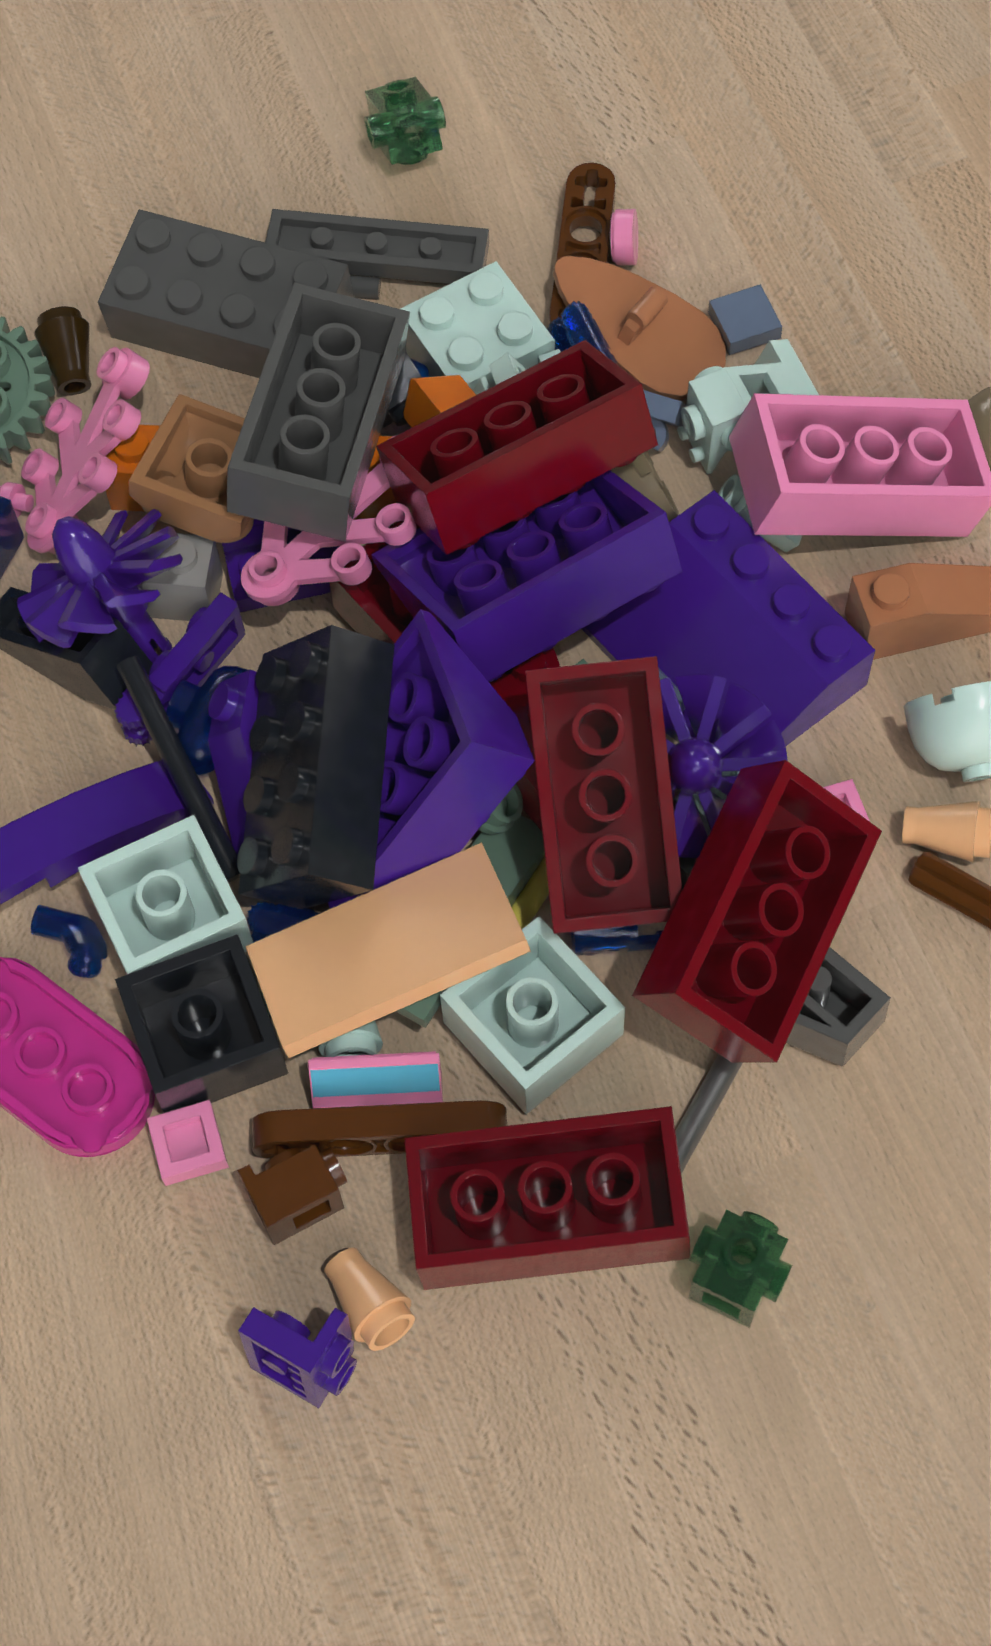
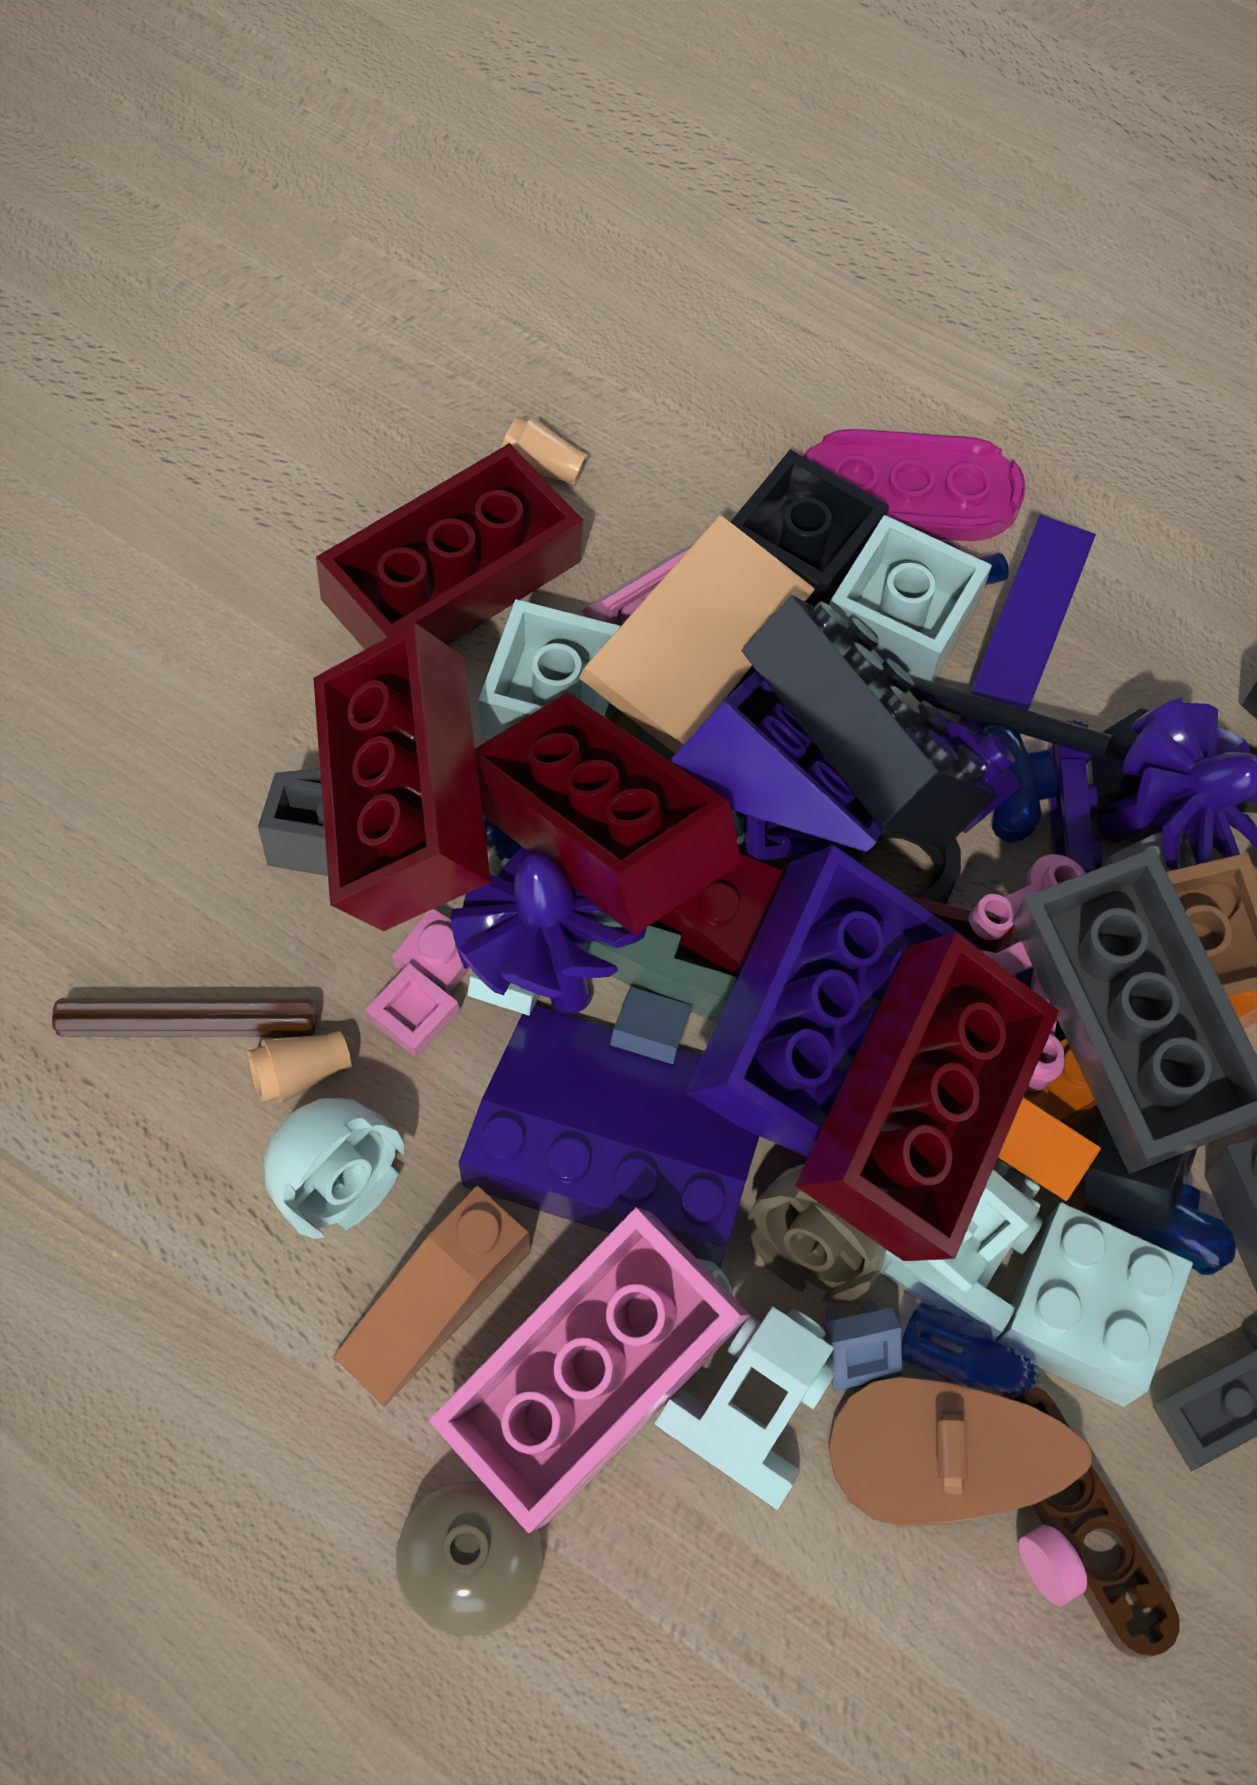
camera: 140 degrees right, 0 degrees up
bright pink plate [147,1100,229,1186] -> none
reddish brown brick [237,1145,348,1245] -> none
dark purple bracket [238,1307,357,1409] -> none
reddish brown beam [253,1100,507,1159] -> none
clear green brick [689,1210,793,1328] -> none
sand blue tile [708,284,782,355] -> none

